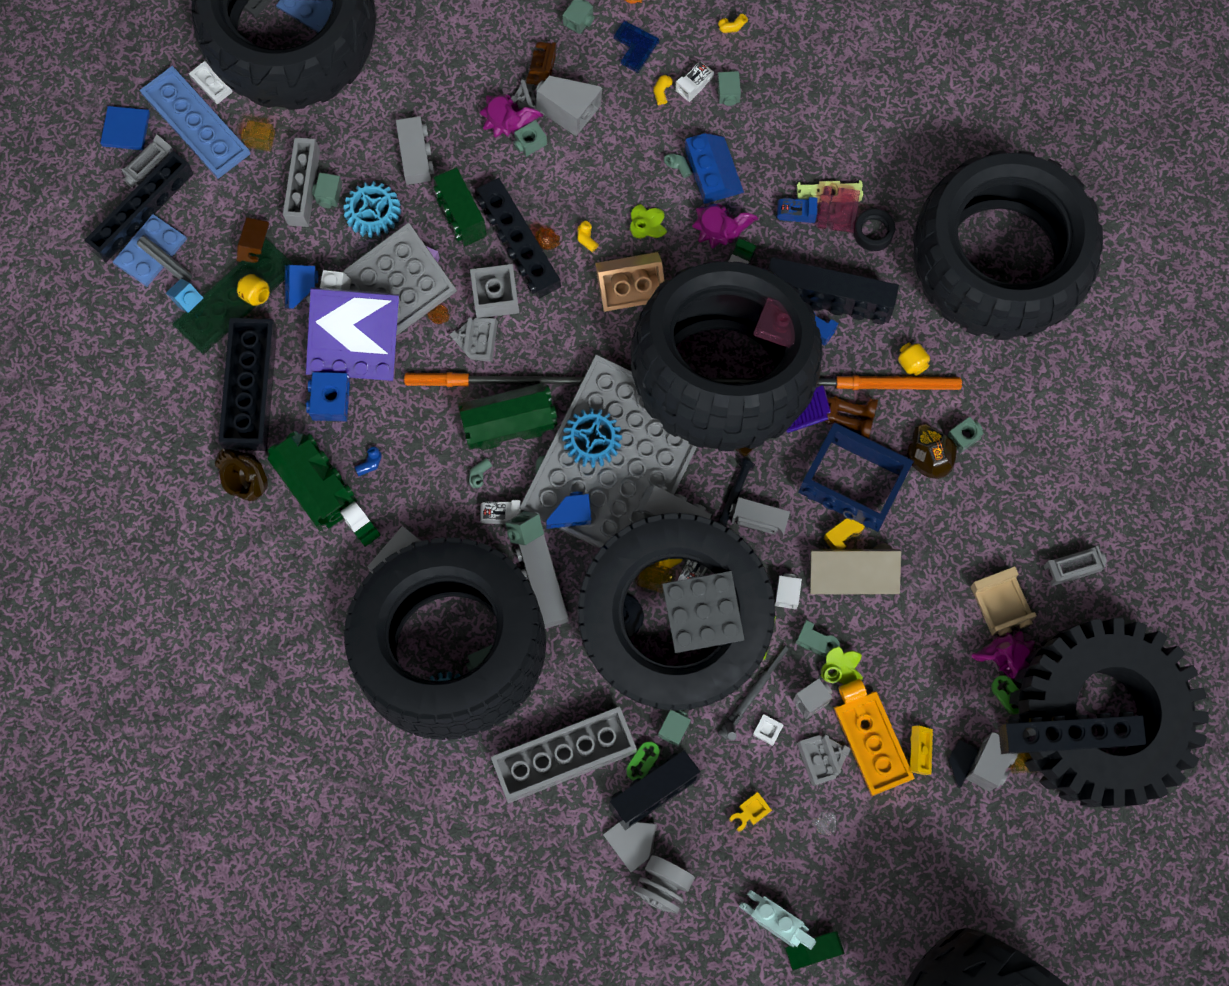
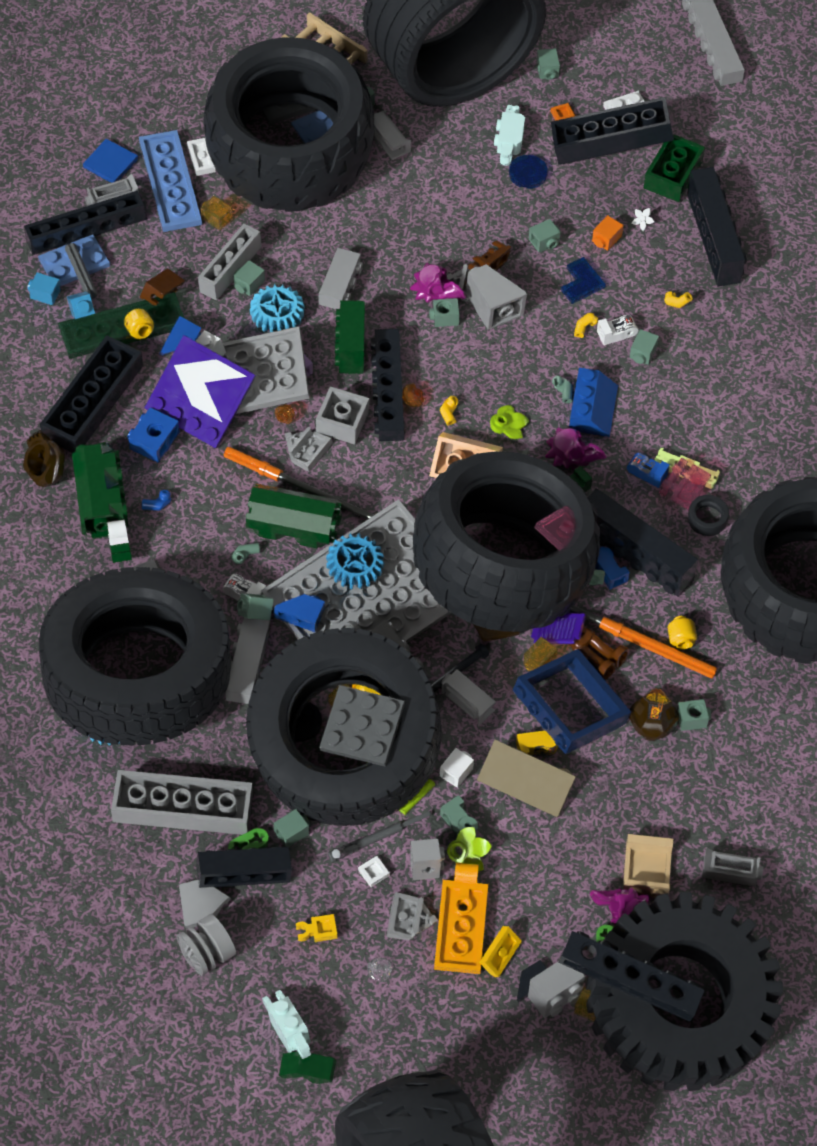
camera: 25 degrees right, 15 degrees down
none -> dark azure brick [28,272,61,305]
none -> clear yellow brick [523,637,558,672]

